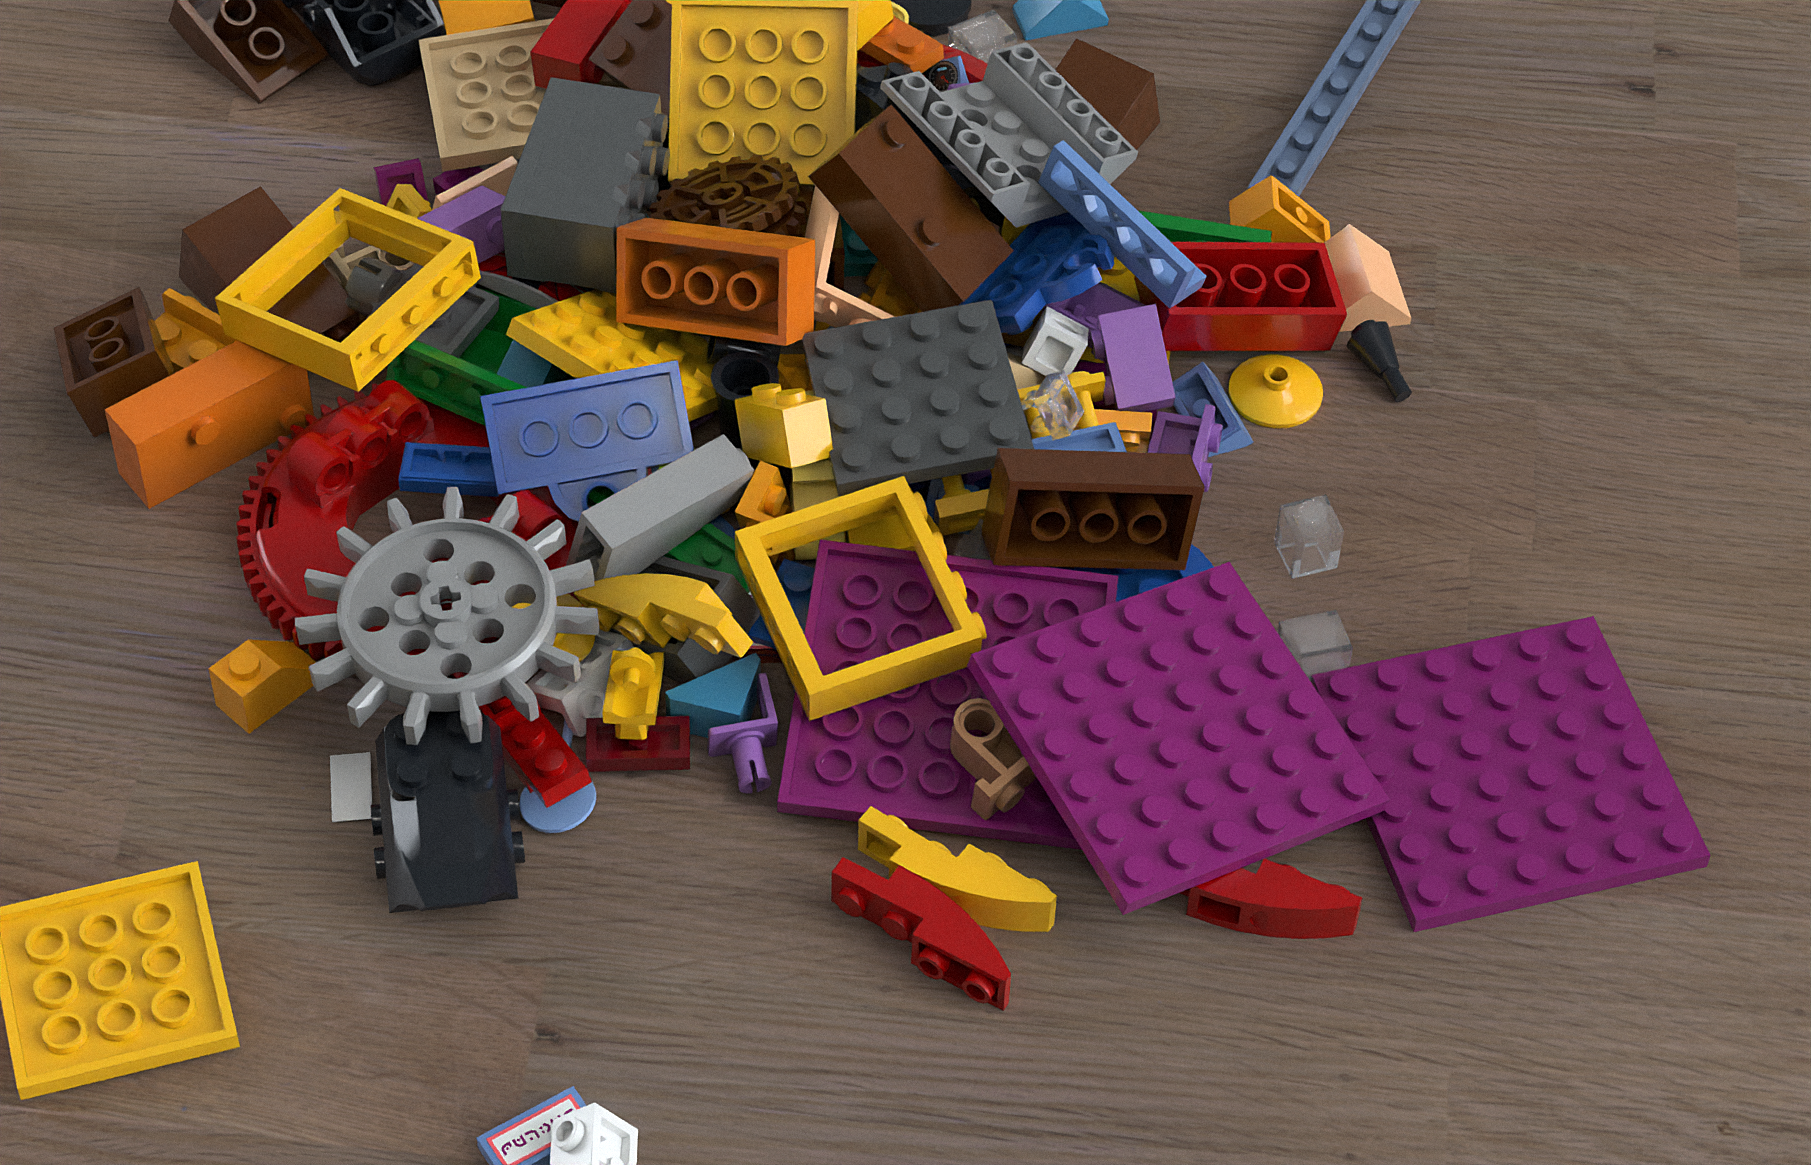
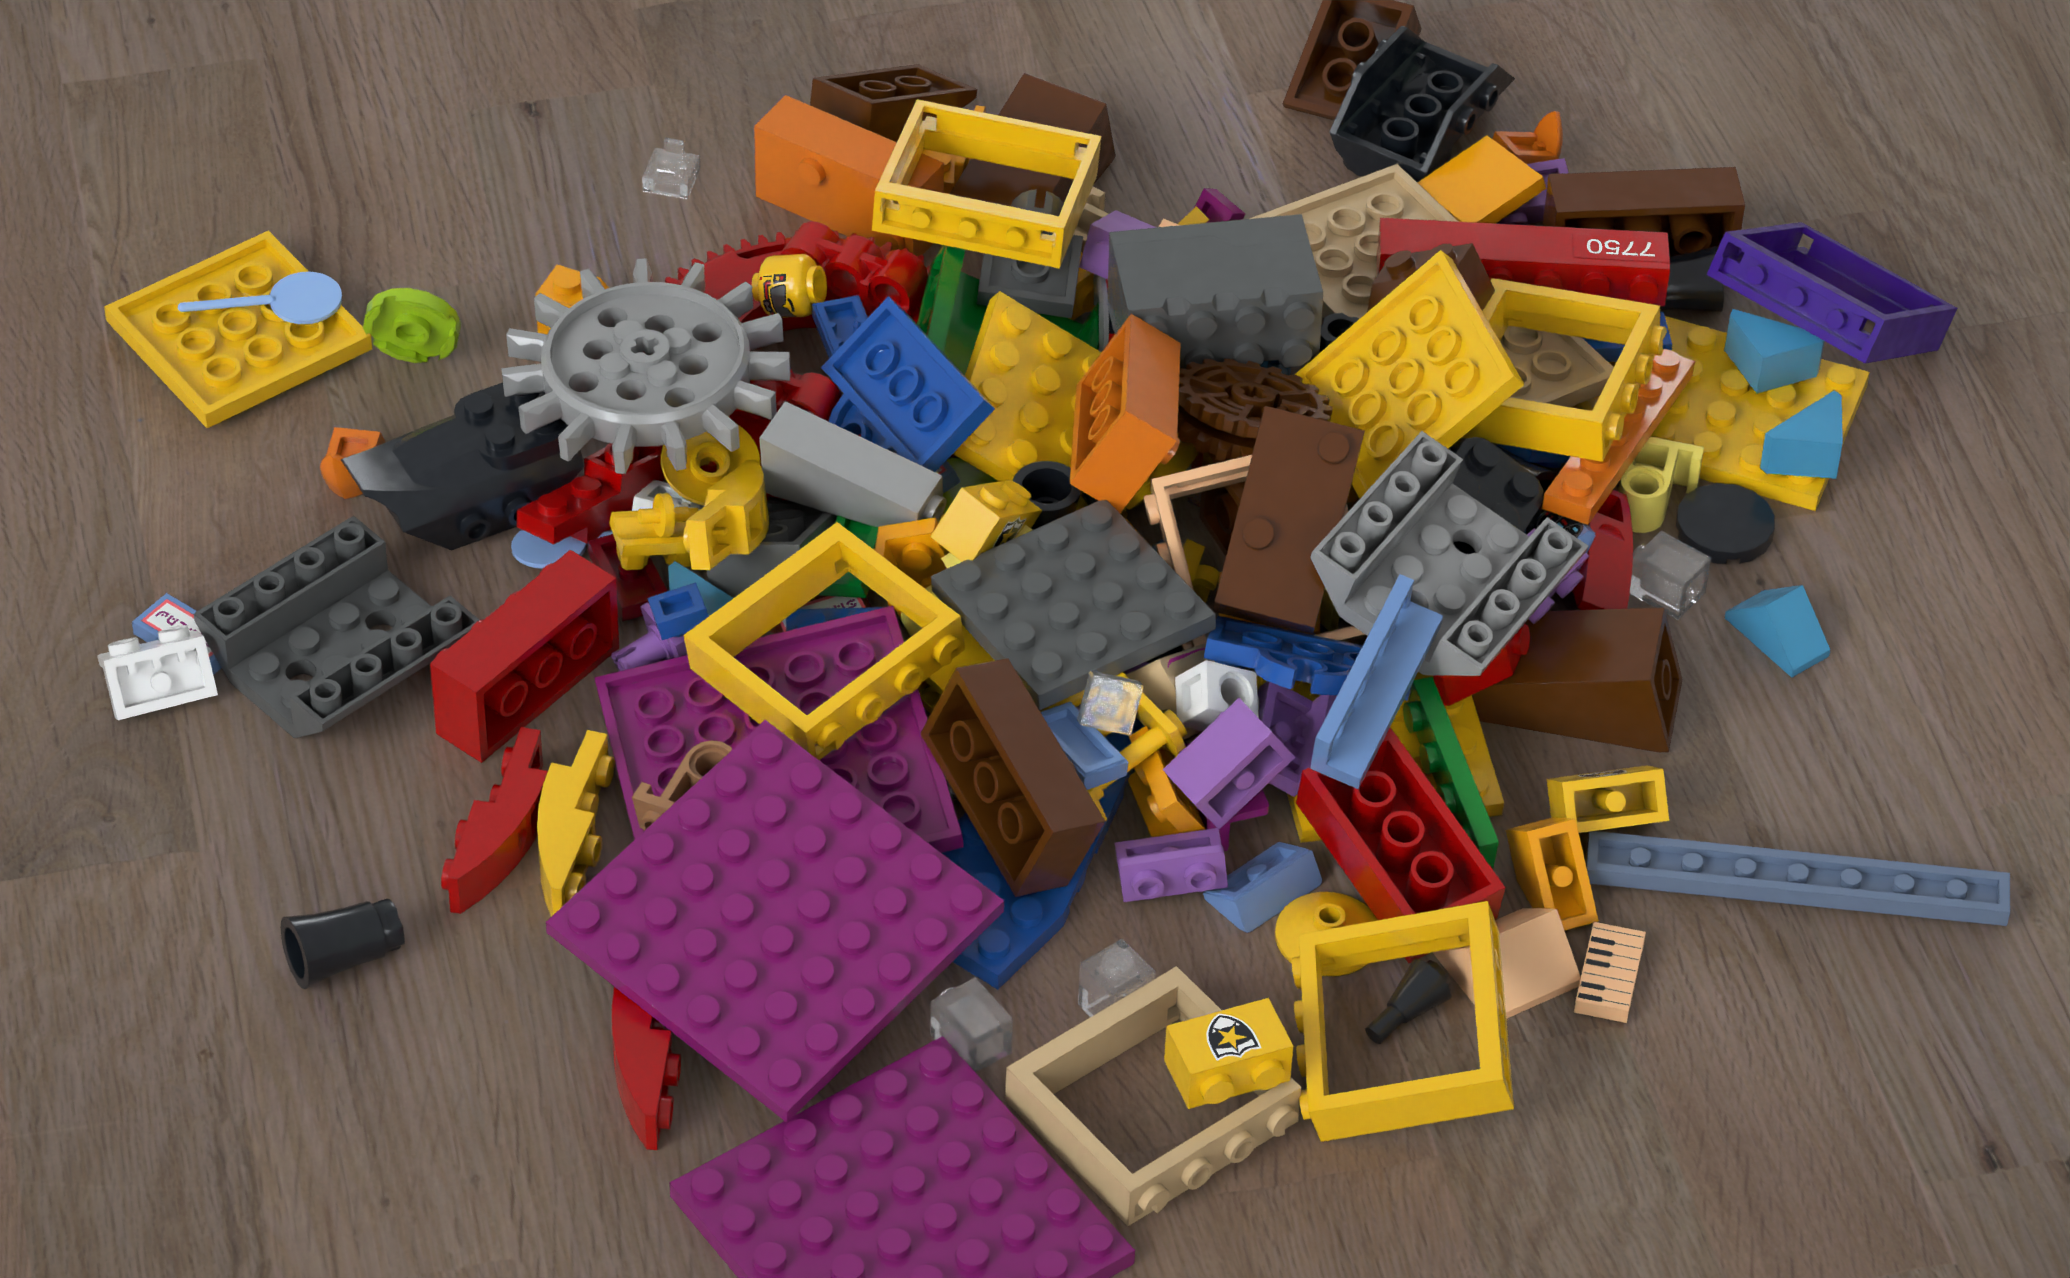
camera: 70 degrees right, 5 degrees down
none -> light blue piece [177,272,342,324]
none -> dark grey slope [193,516,479,738]
none -> black plant [280,899,405,989]
none -> orange plate [320,427,386,499]
none -> lime tile [363,288,462,363]
none -> red brick [430,550,620,763]
none -> clear tile [642,138,700,199]
none -> blue plate [647,582,709,640]
none -> yellow head [752,254,827,318]
none -> tan window [1005,966,1301,1226]
none -> yellow brick [1164,998,1293,1109]
none -> yellow window [1292,901,1514,1142]
none -> yellow brick [1547,765,1669,833]
none -> light nougat tile [1574,922,1646,1023]

